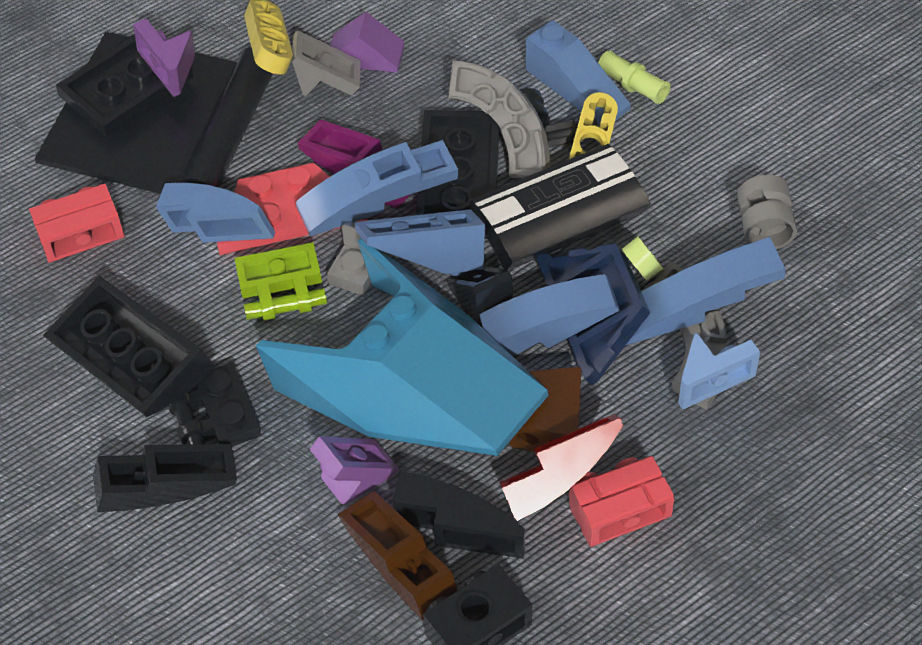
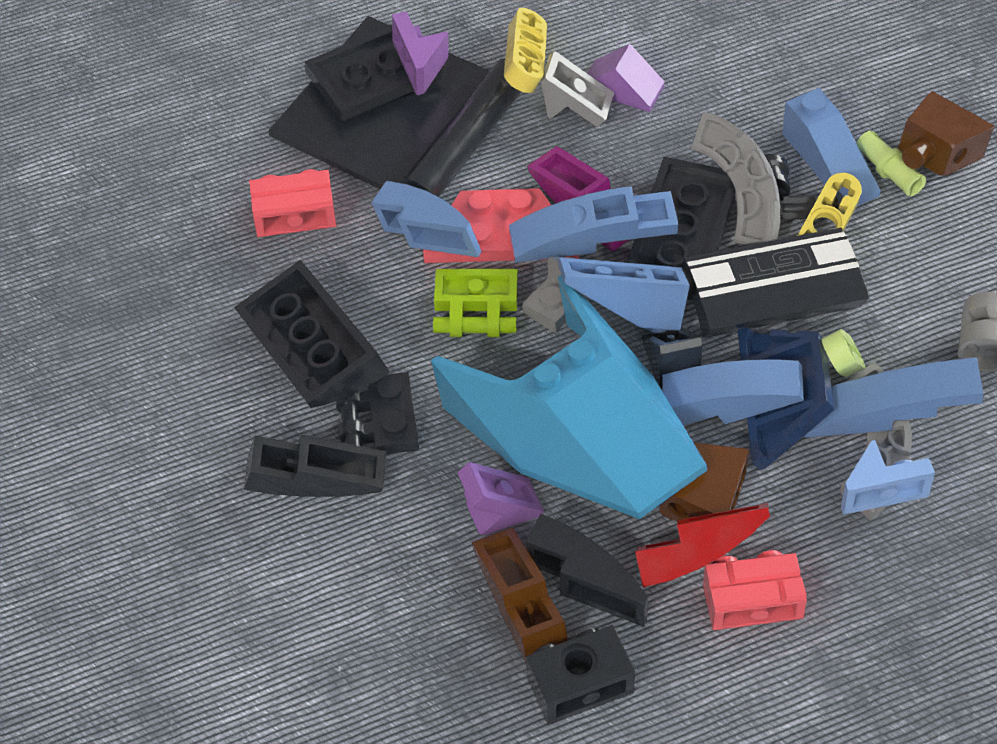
camera: 15 degrees right, 0 degrees up
none -> reddish brown torso [898,91,995,176]

